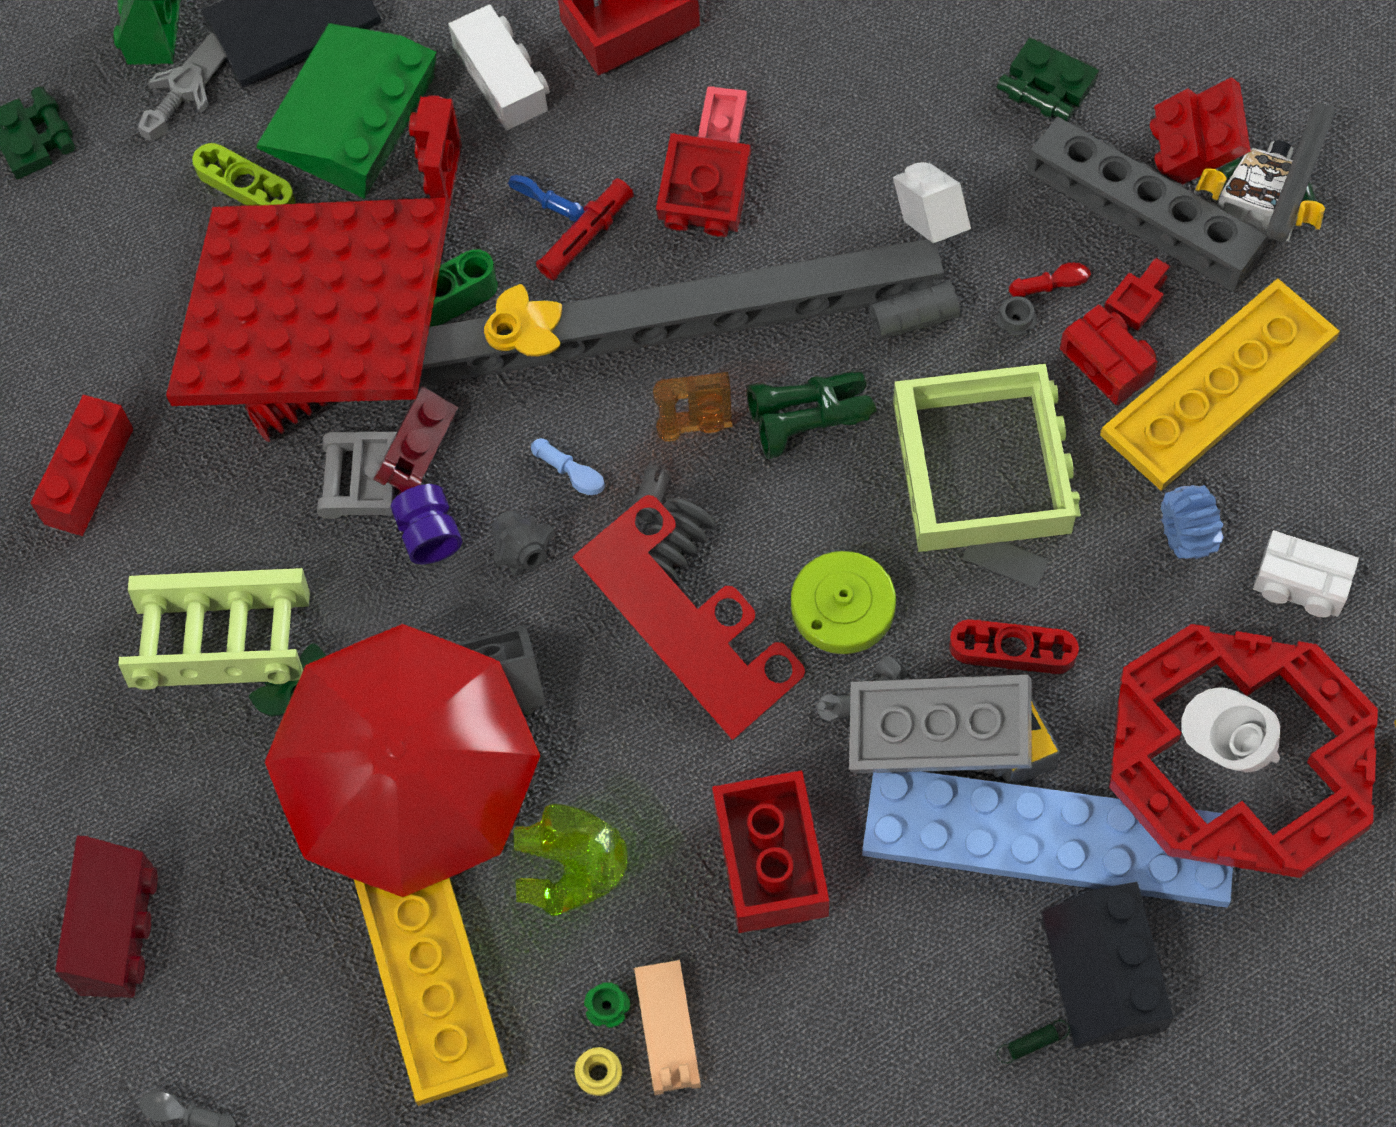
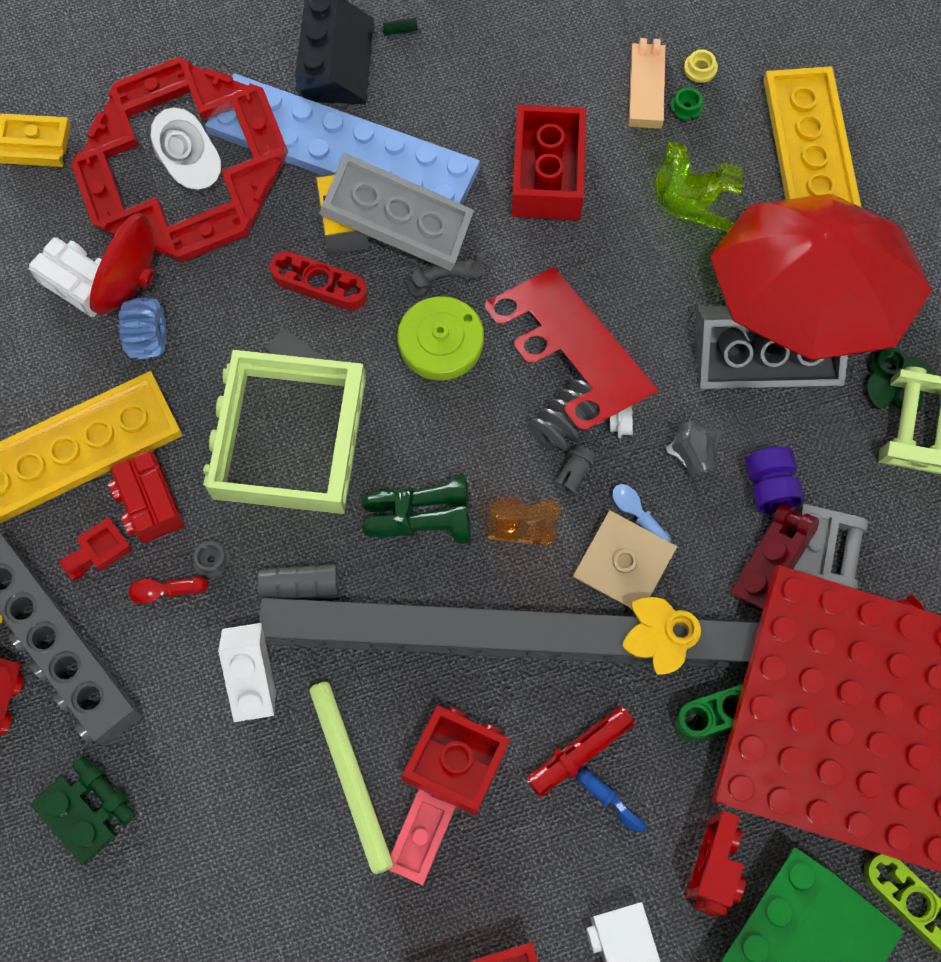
camera: 170 degrees left, 5 degrees up
none -> red dish [90,213,155,315]
none -> yellowish green axle [310,682,393,874]
none -> tan plate [573,510,677,610]

